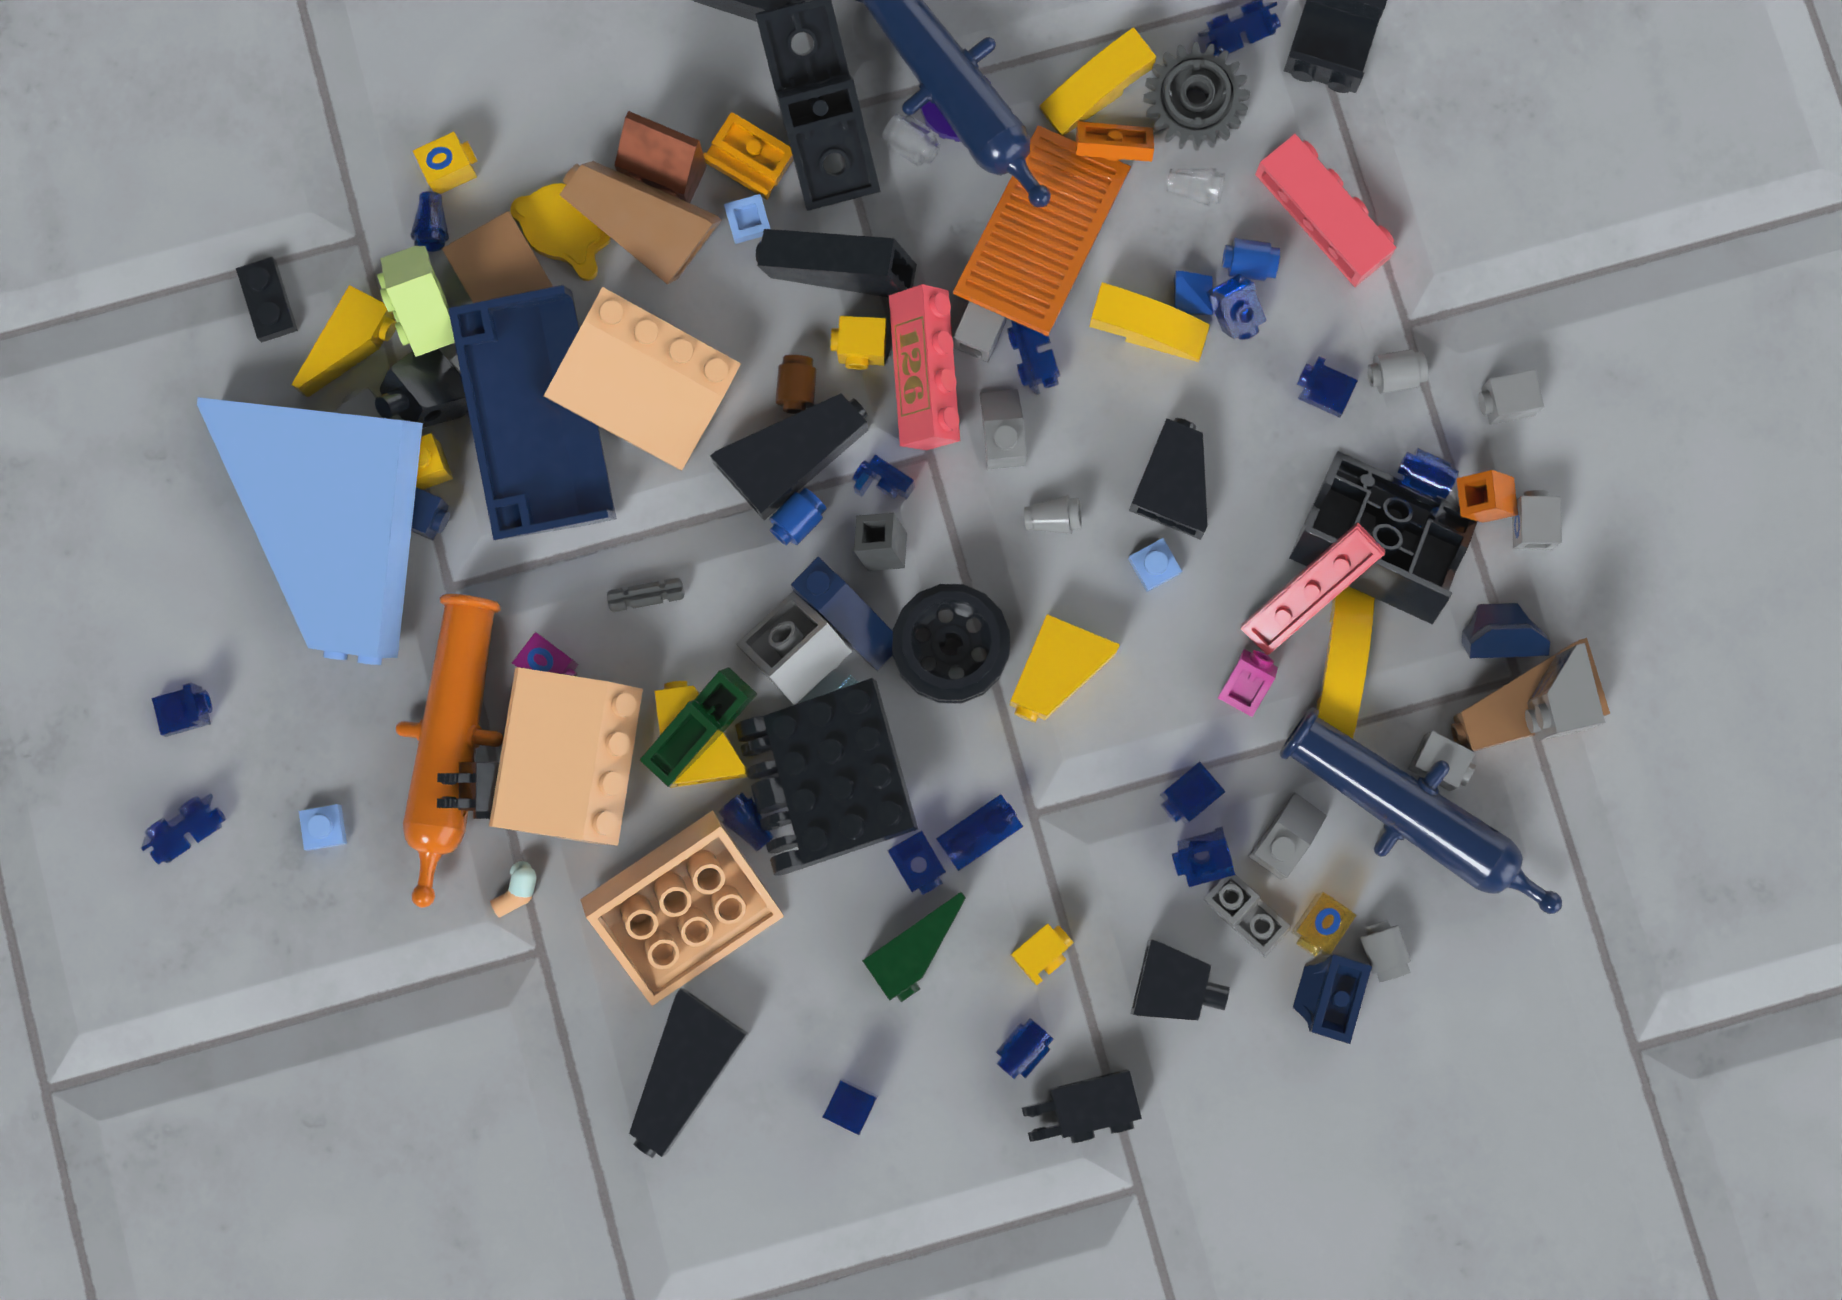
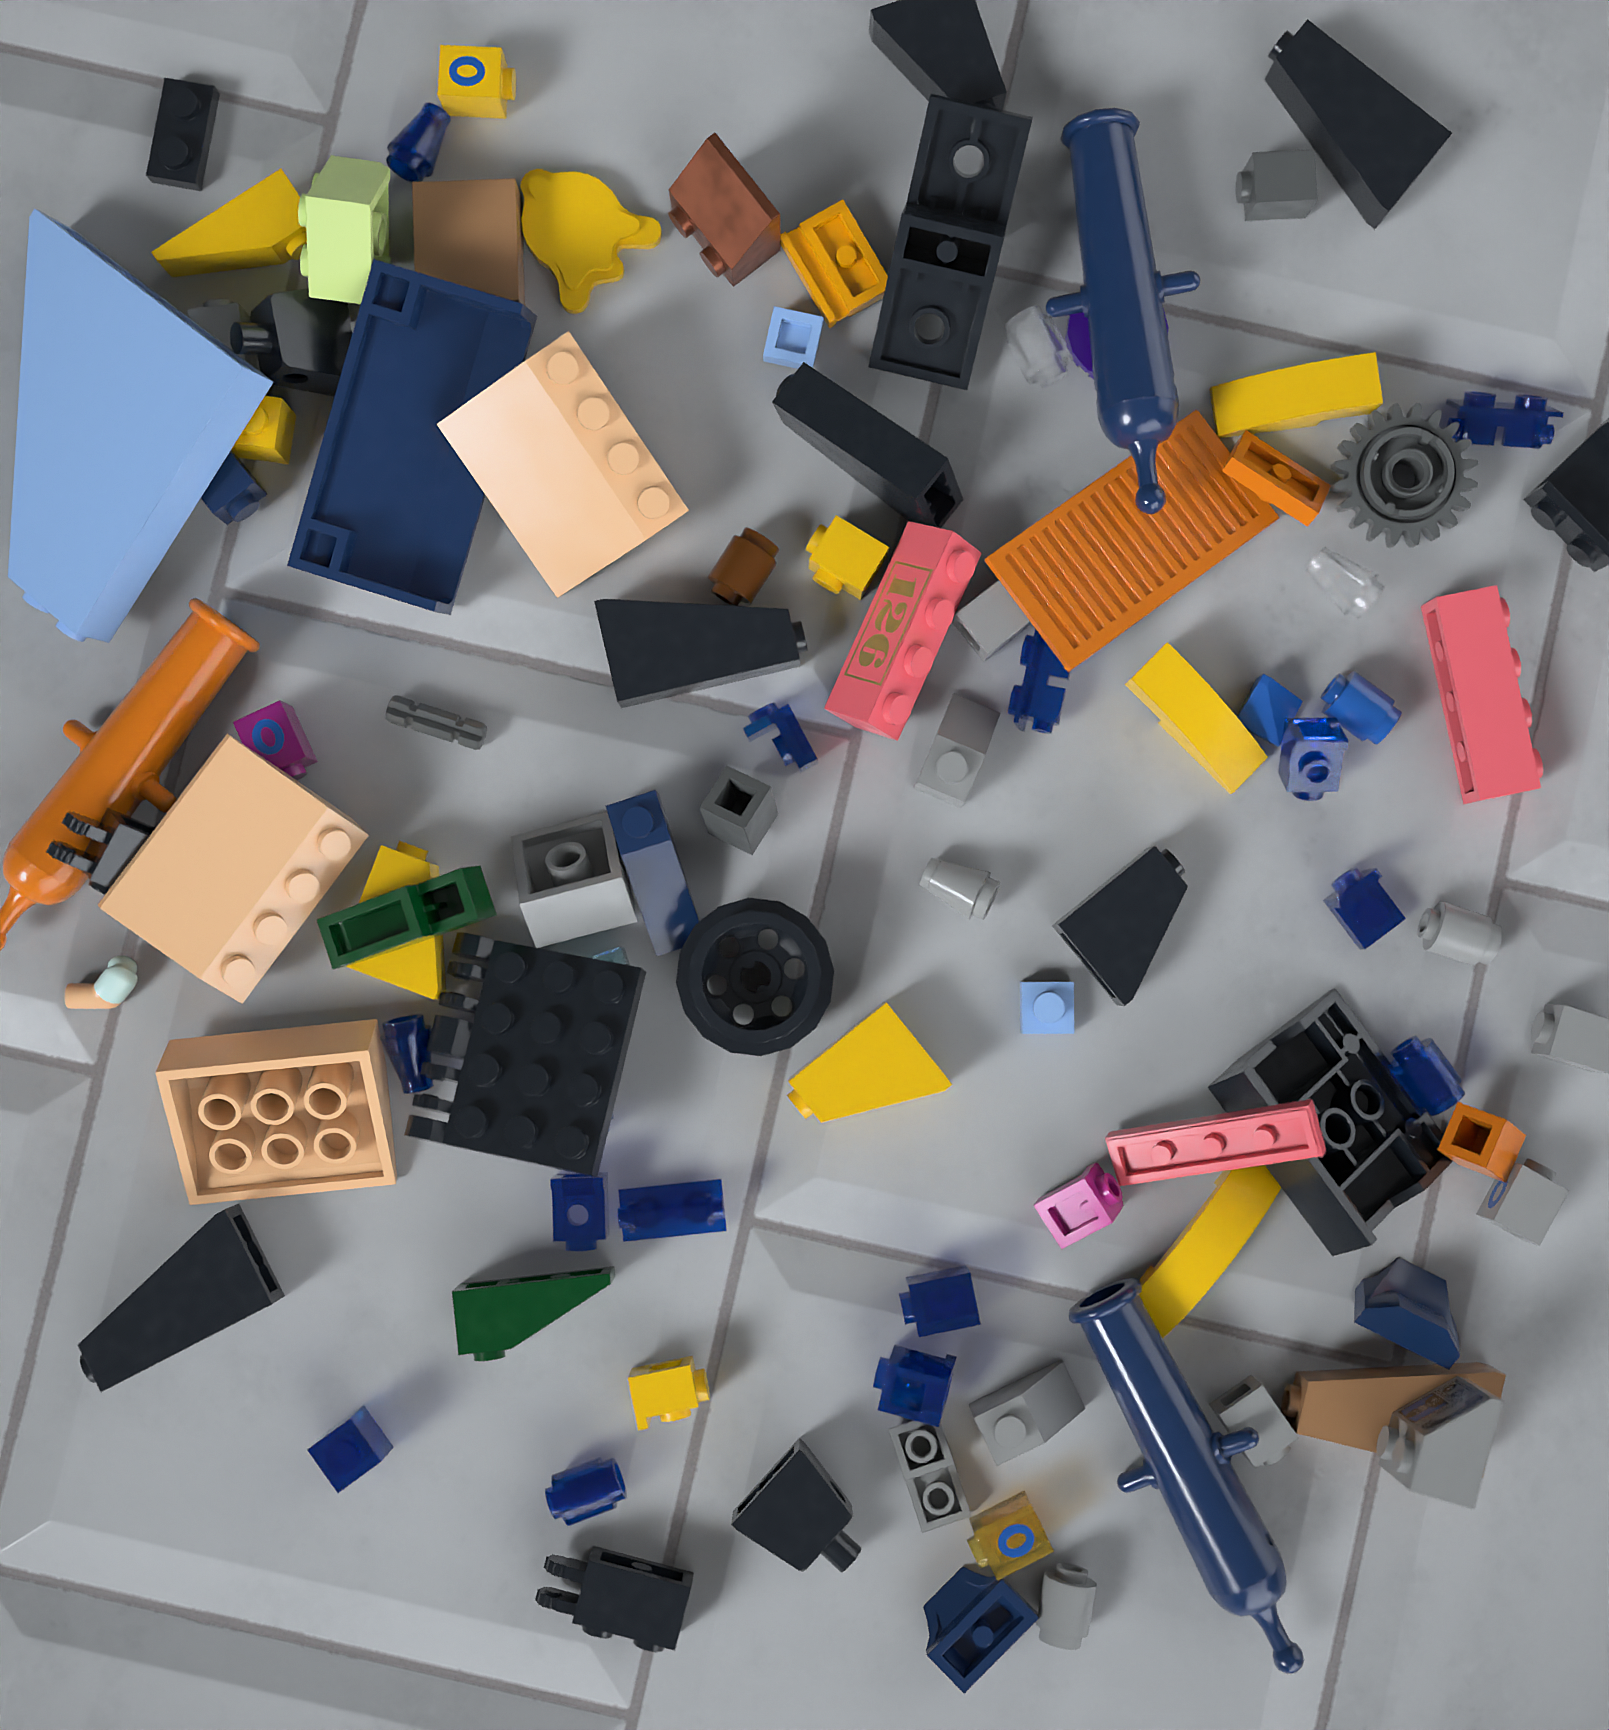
camera: 20 degrees right, 5 degrees up
medium nougat slope [559,161,722,284] -> none
blue brick [769,488,827,546] -> none

